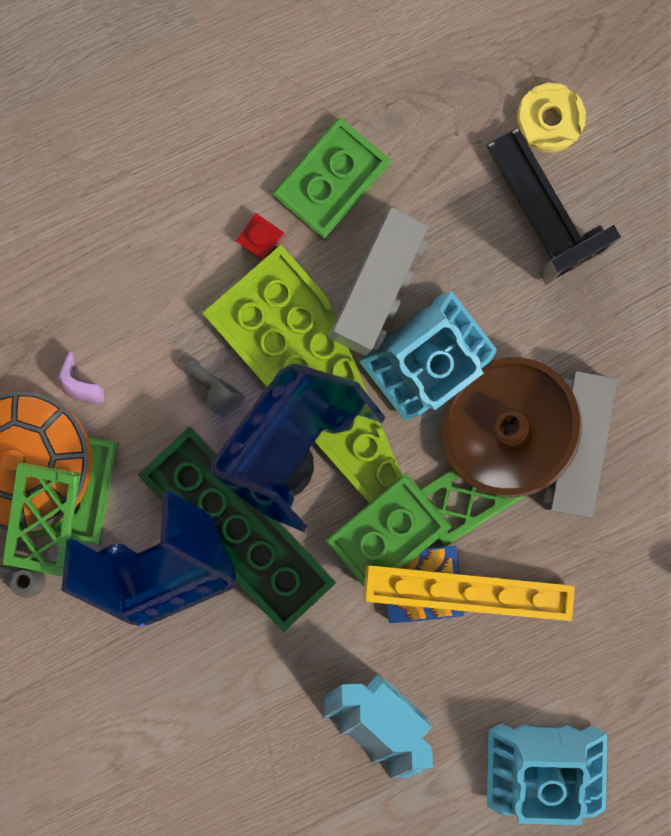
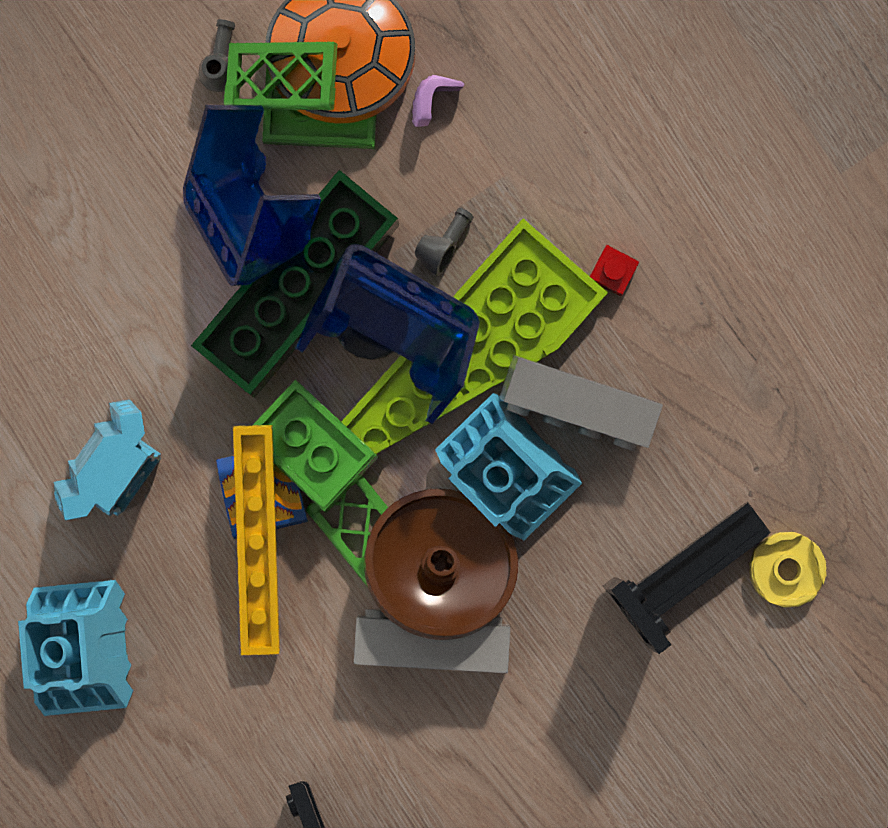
camera: 85 degrees right, 0 degrees up
bright green tile [272,116,392,241] -> none

